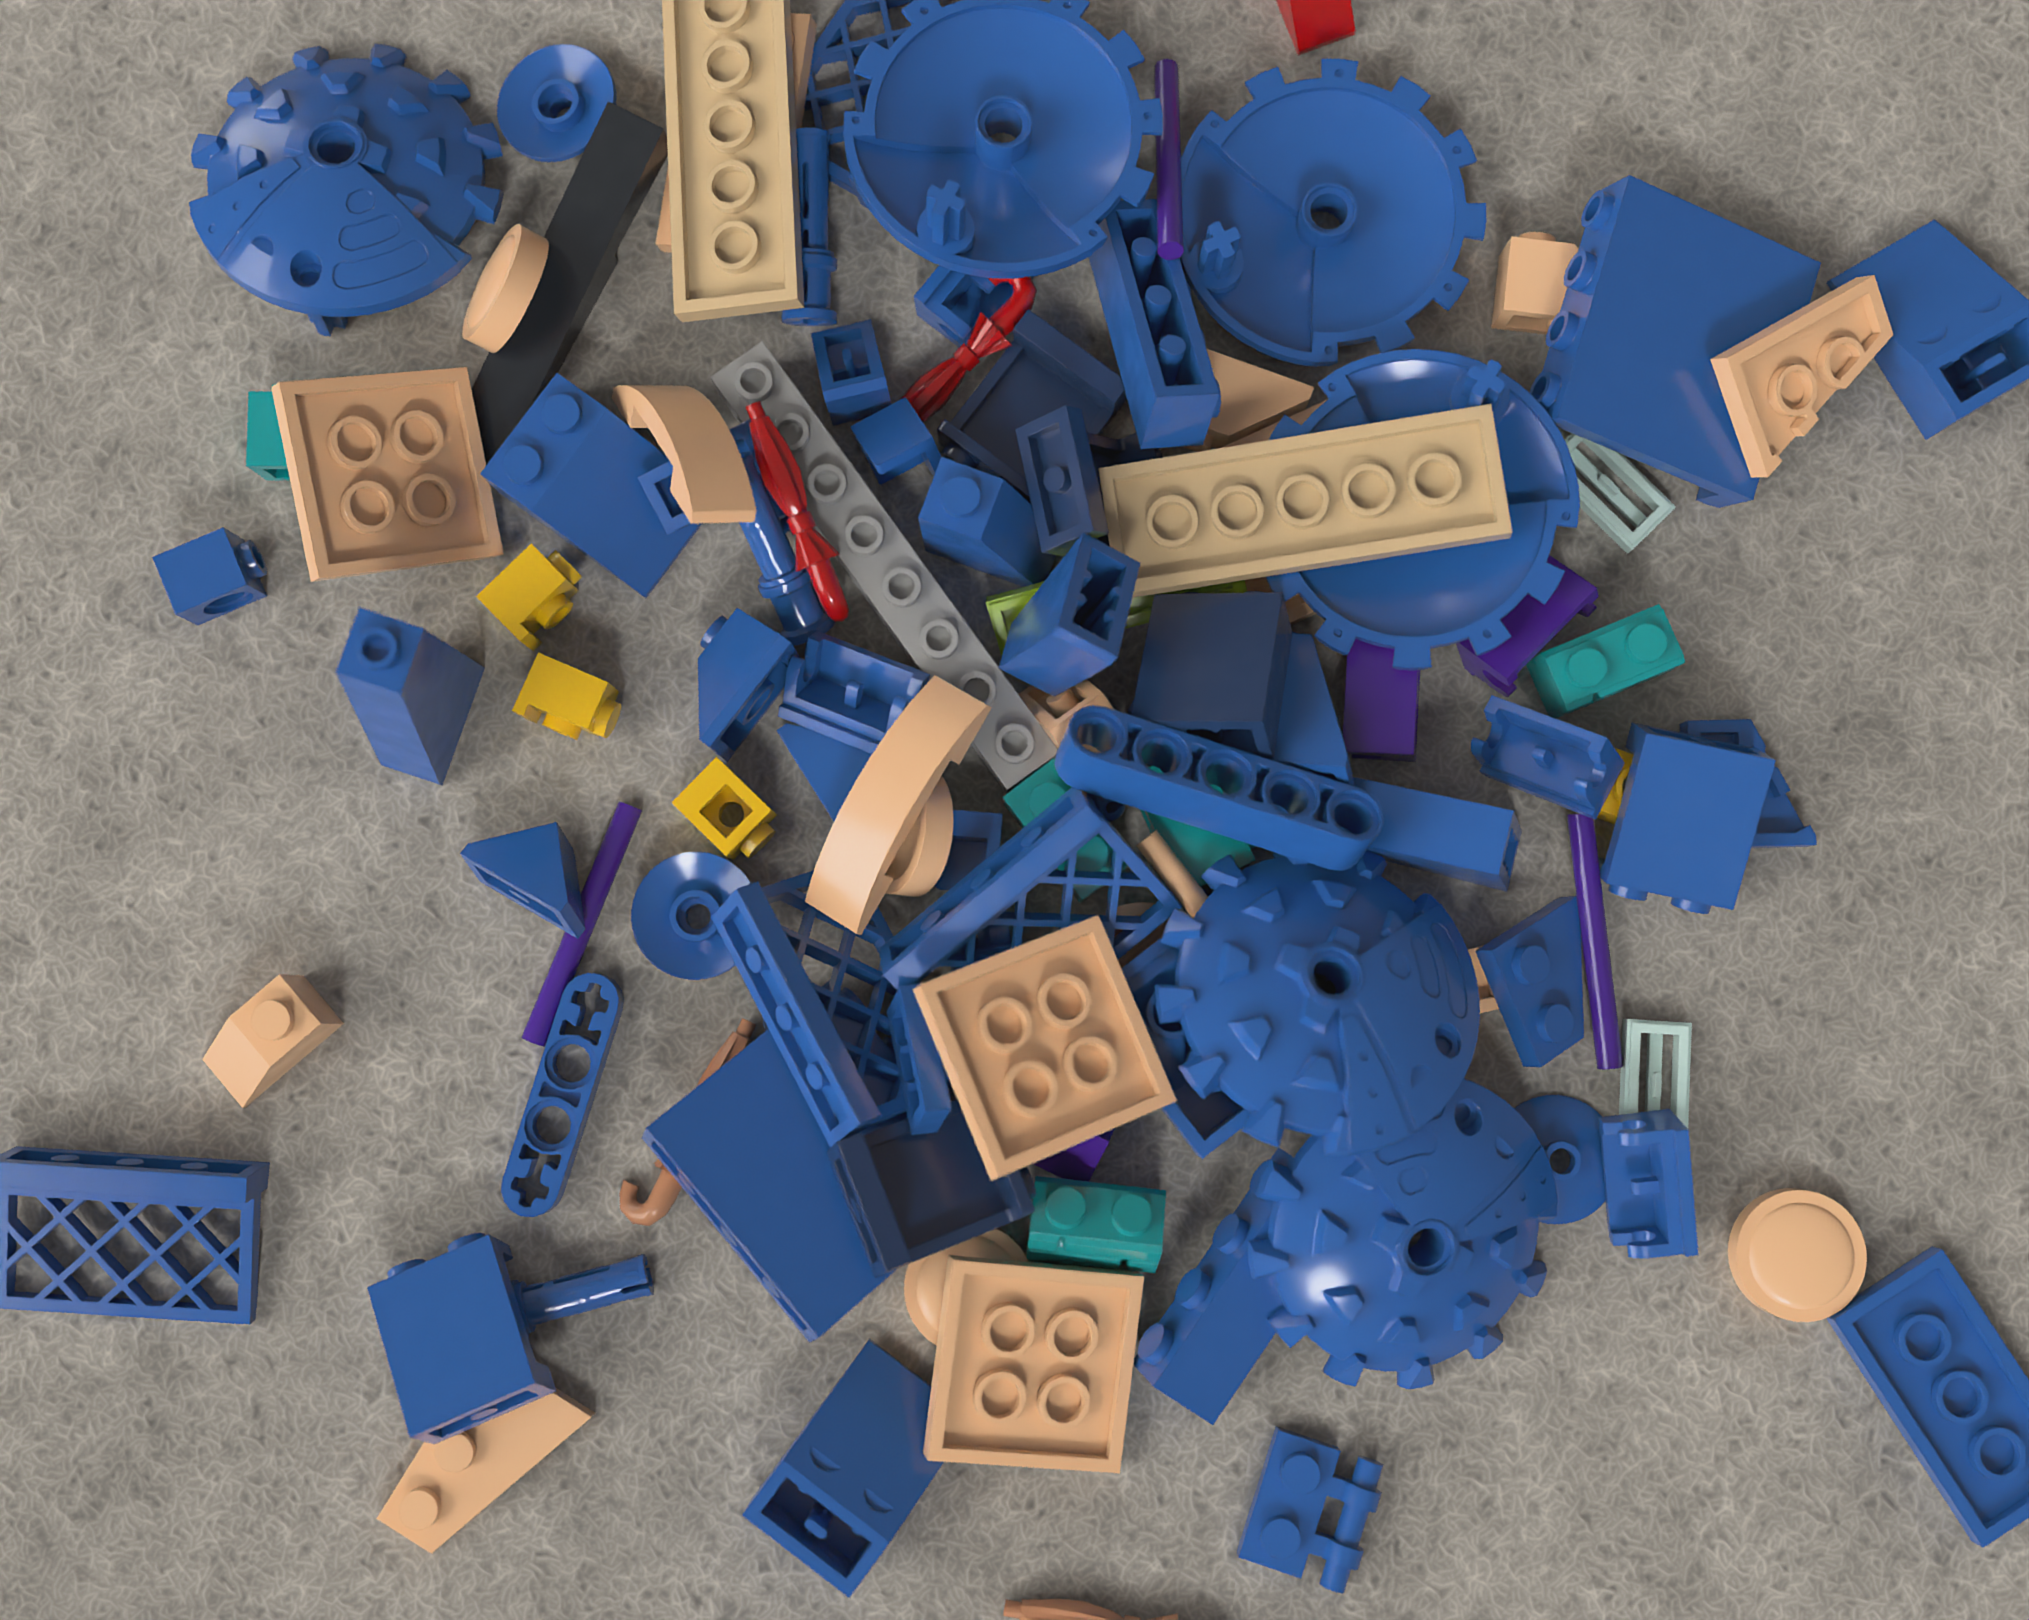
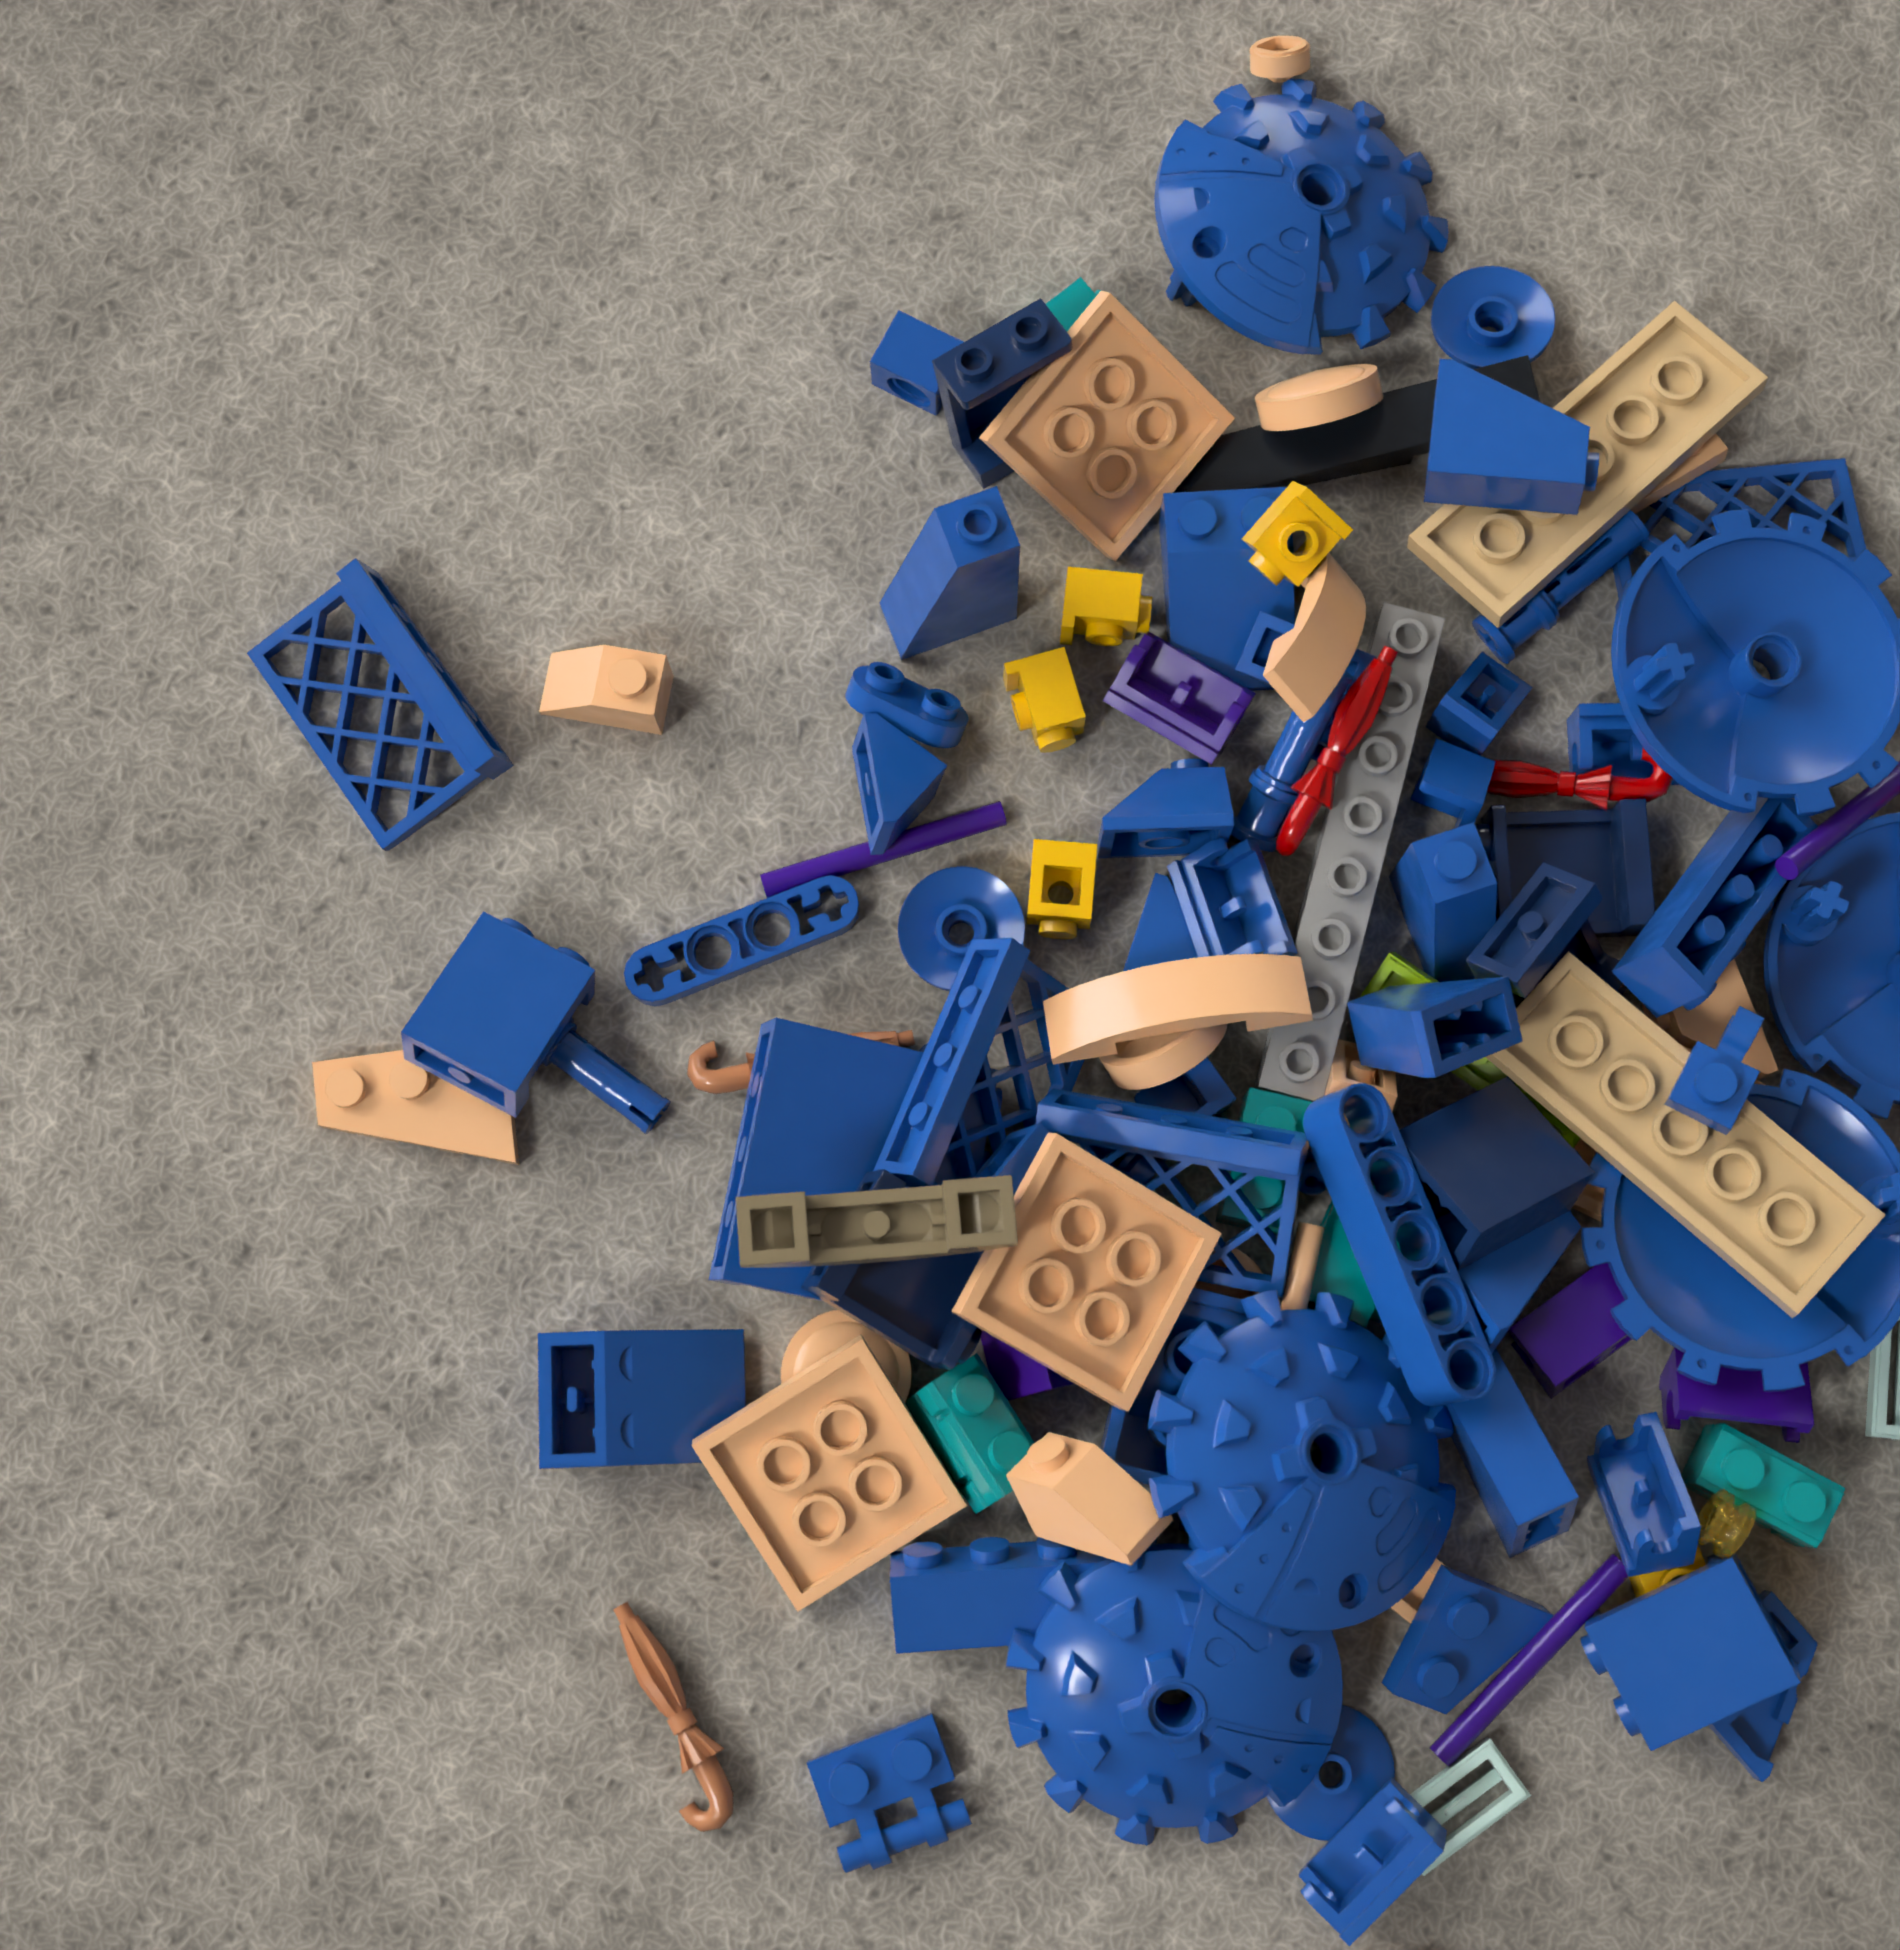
camera: 50 degrees right, 5 degrees down
none -> dark tan slope [736,1175,1018,1268]
none -> blue plate [845,662,969,749]
none -> dark blue panel [932,298,1073,489]
none -> light nougat slope [1006,1432,1173,1566]
none -> dark purple hinge [1103,631,1256,765]
none -> yellow brick [1242,481,1353,587]
none -> light nougat tile [1250,36,1310,83]
none -> blue slope [1424,359,1599,515]
none -> blue plate [1664,1006,1765,1135]
none -> clear yellow bush [1697,1489,1756,1559]

